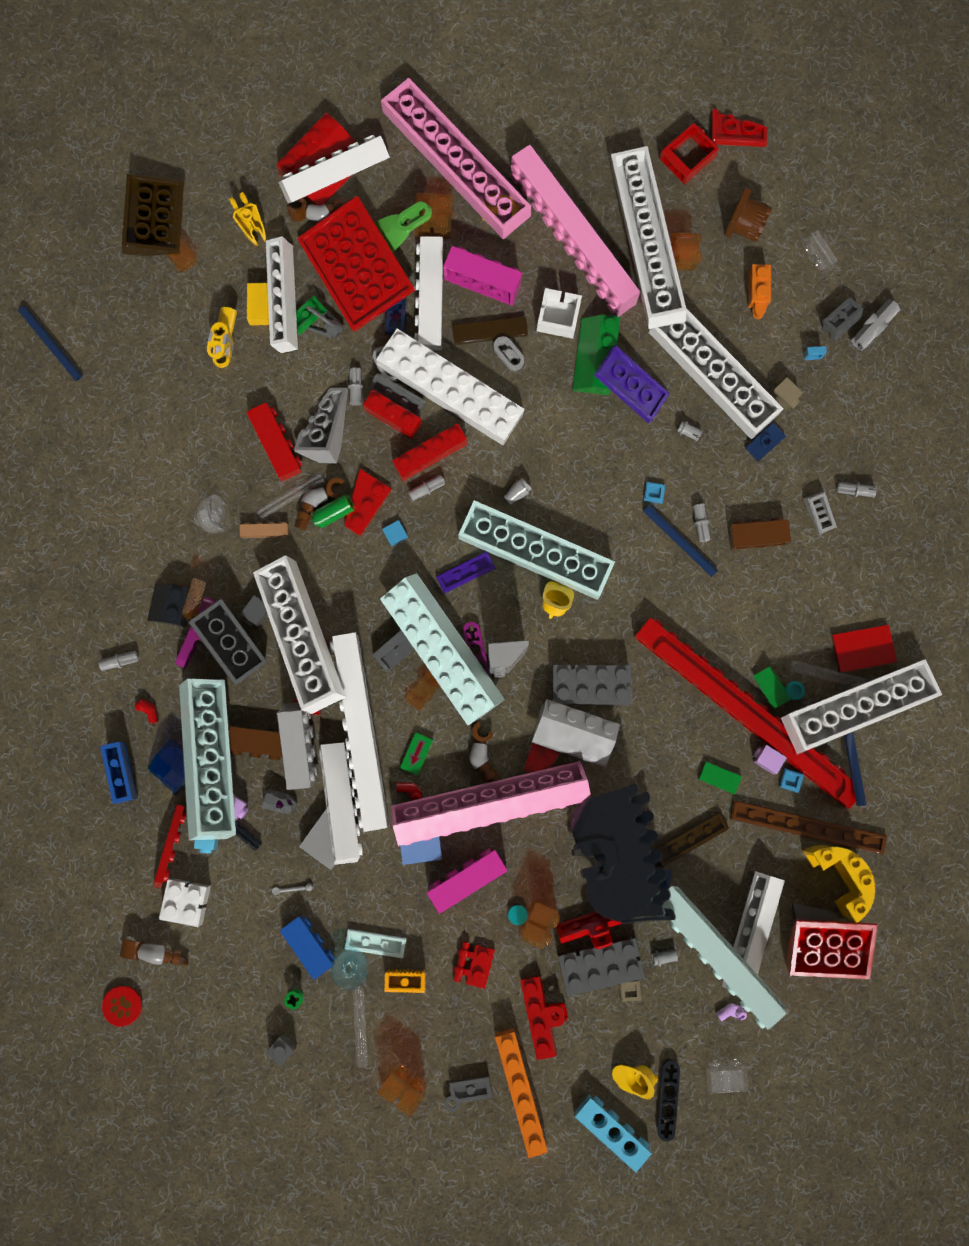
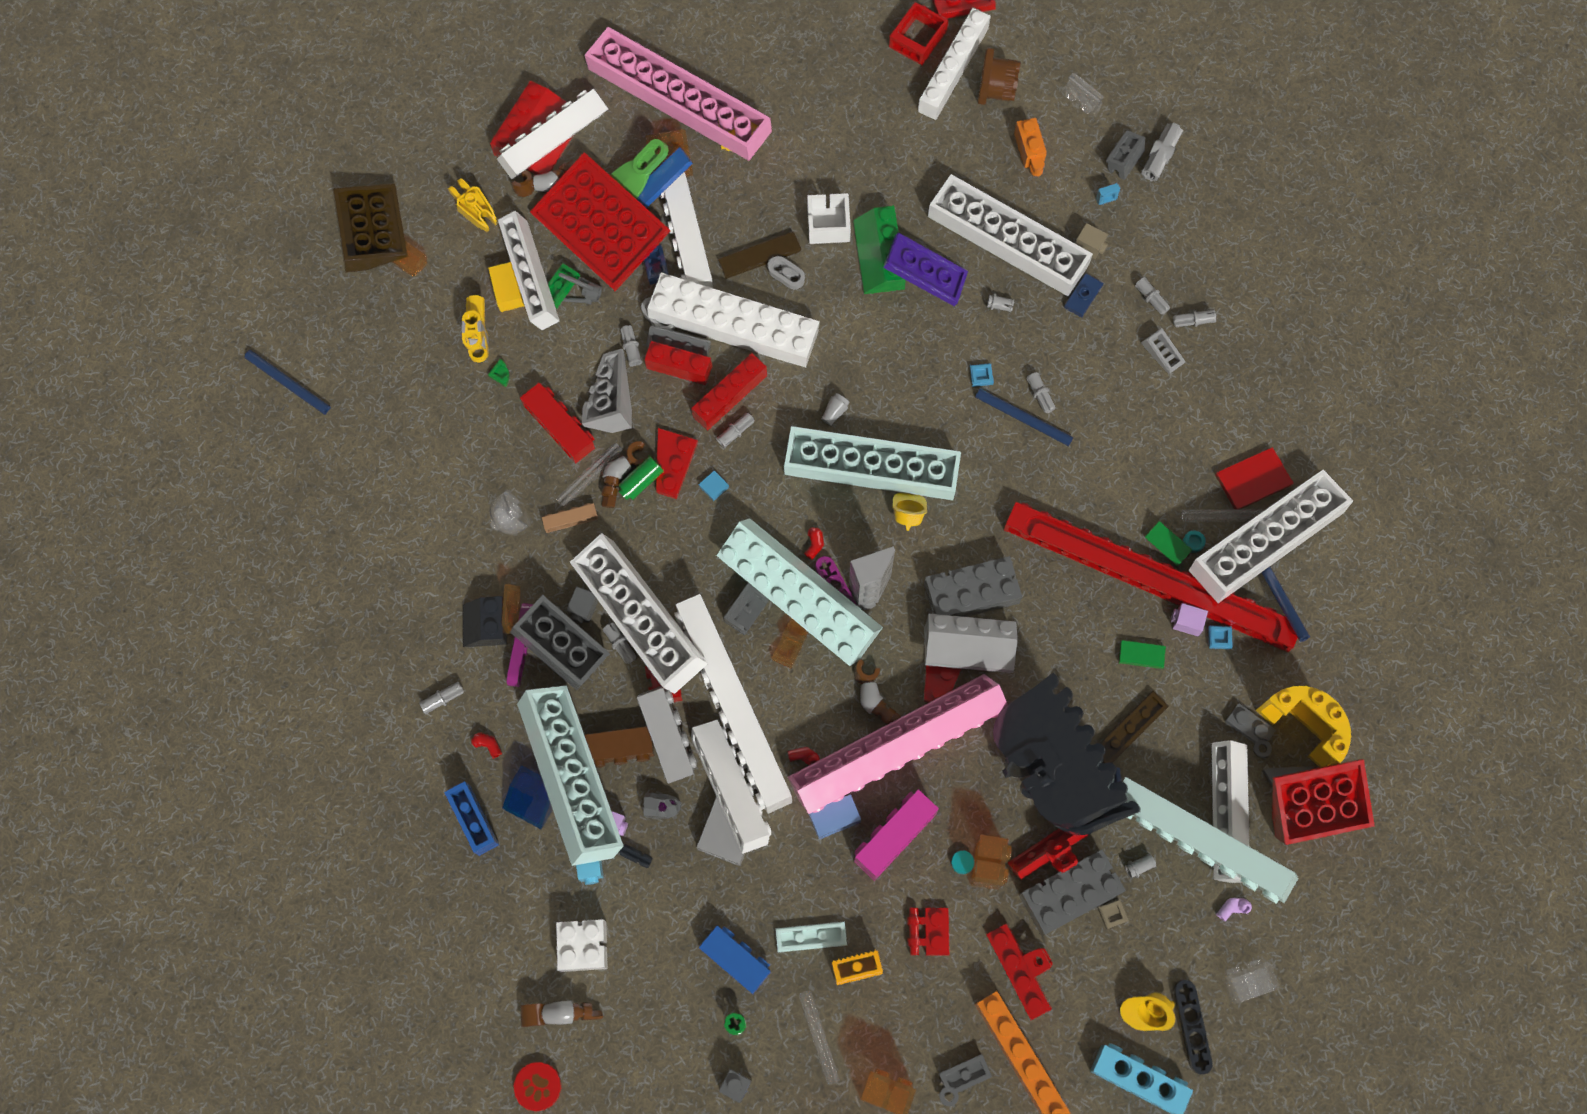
camera: 10 degrees left, 10 degrees down
red wing [153,805,187,888] -> none
light grey hinge [272,883,313,895] -> none
clear light blue dish [332,949,368,990] -> none
green tile [400,732,433,776] -> none
dark purple tile [436,551,496,594] -> none
dark pink brick [443,246,522,306] -> none
bright pink brick [510,145,640,317] -> none
white brick [611,146,687,329] -> none
clear orange brick [670,232,702,271] -> none
reddish brown brick [728,517,791,550] -> none
reddish brown tile [730,800,887,855] -> none
none -> green tile [488,359,510,387]
none -> light grey axle [603,622,636,664]
none -> blue tile [637,147,693,208]
none -> red arm [804,527,824,560]
none -> white brick [918,8,990,120]
none -> light grey axle [1135,277,1170,315]
none -> dark grey hinge [1225,703,1276,758]

